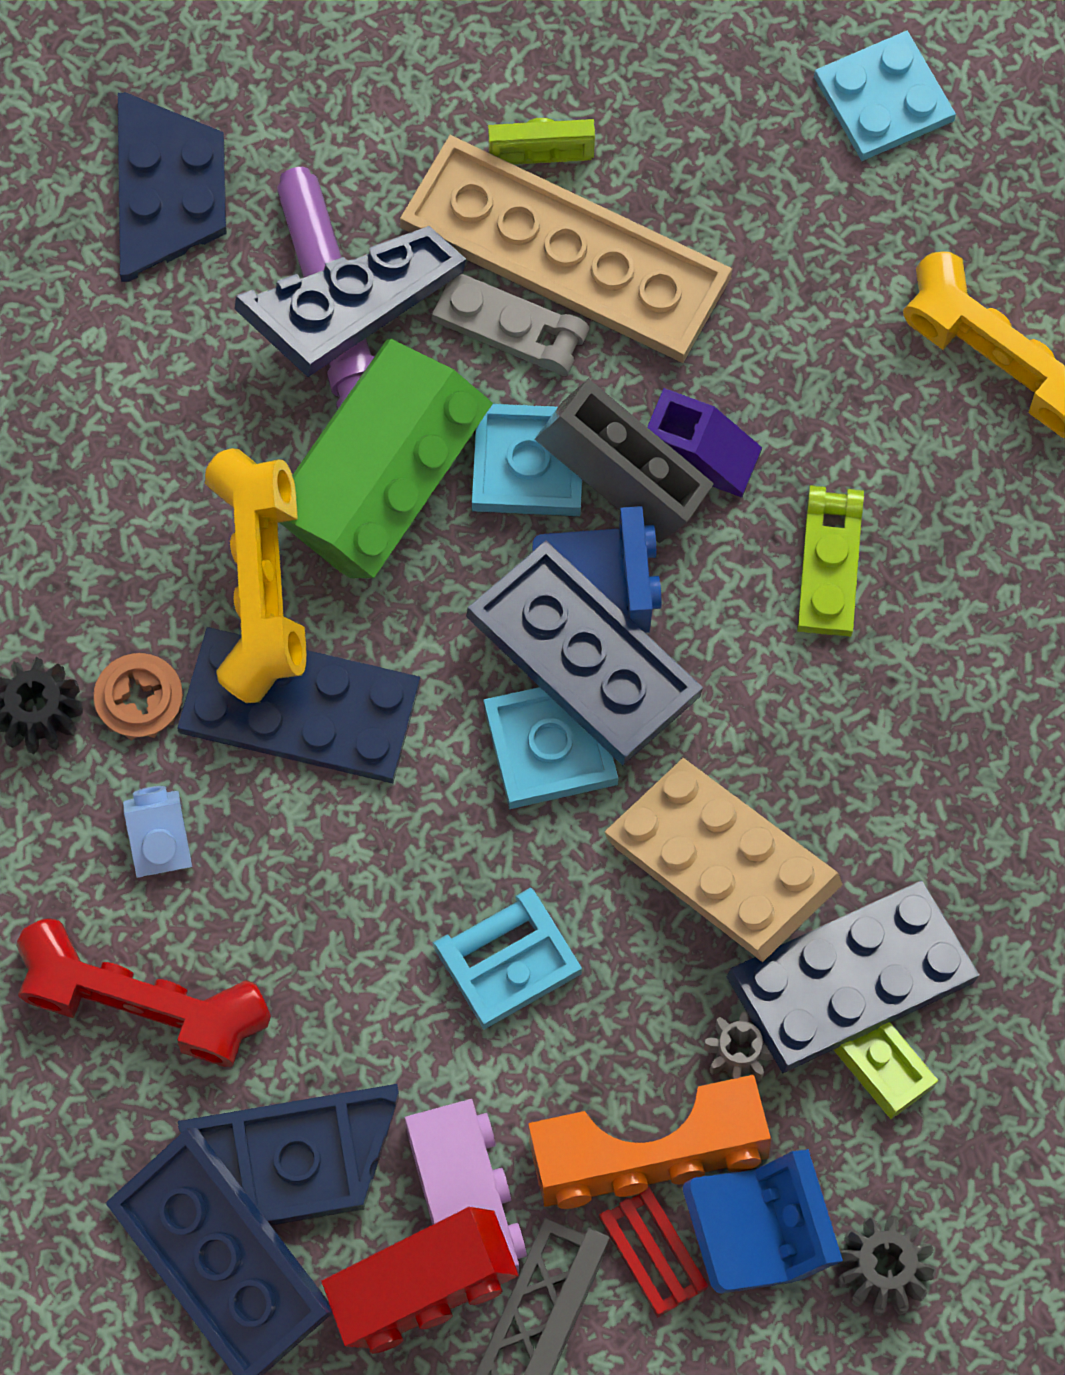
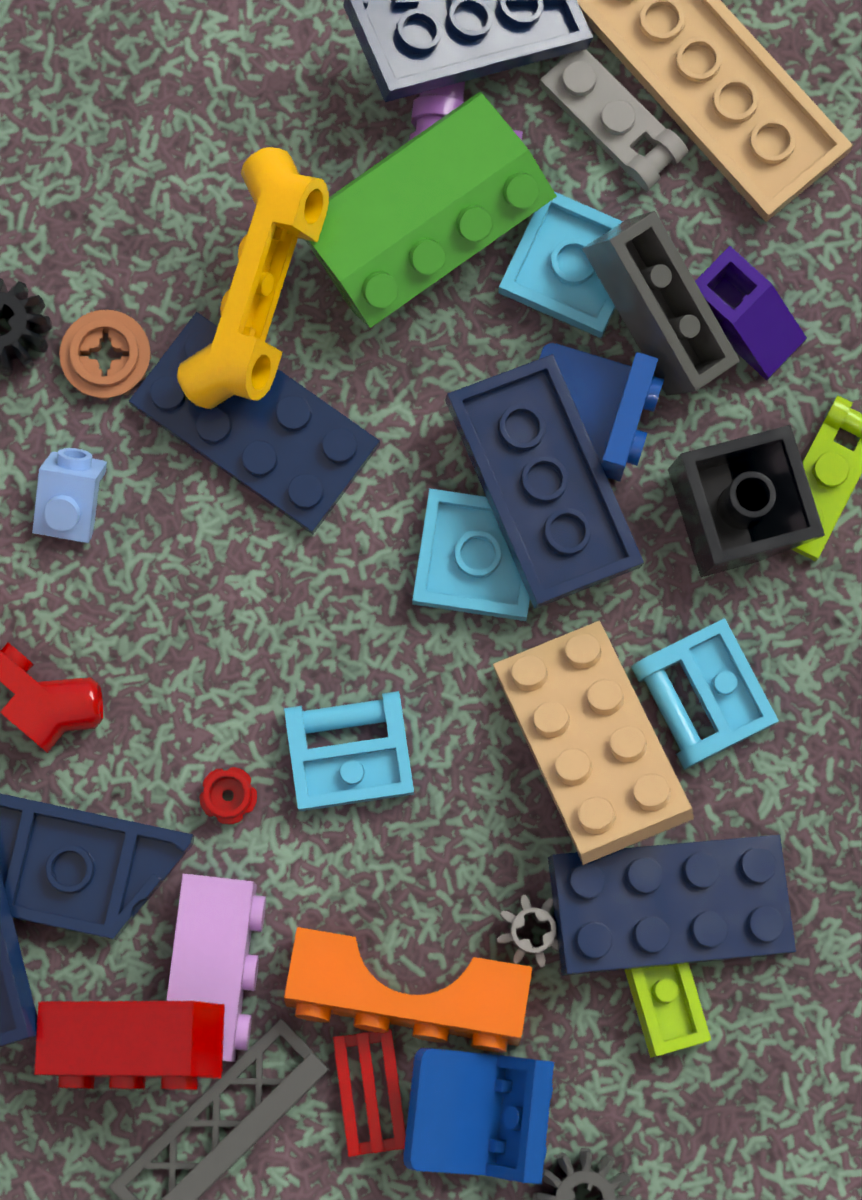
camera: 25 degrees right, 10 degrees up
none -> red plate [199,767,257,825]
none -> medium azure plate [631,618,779,770]
none -> black slope [668,425,825,577]

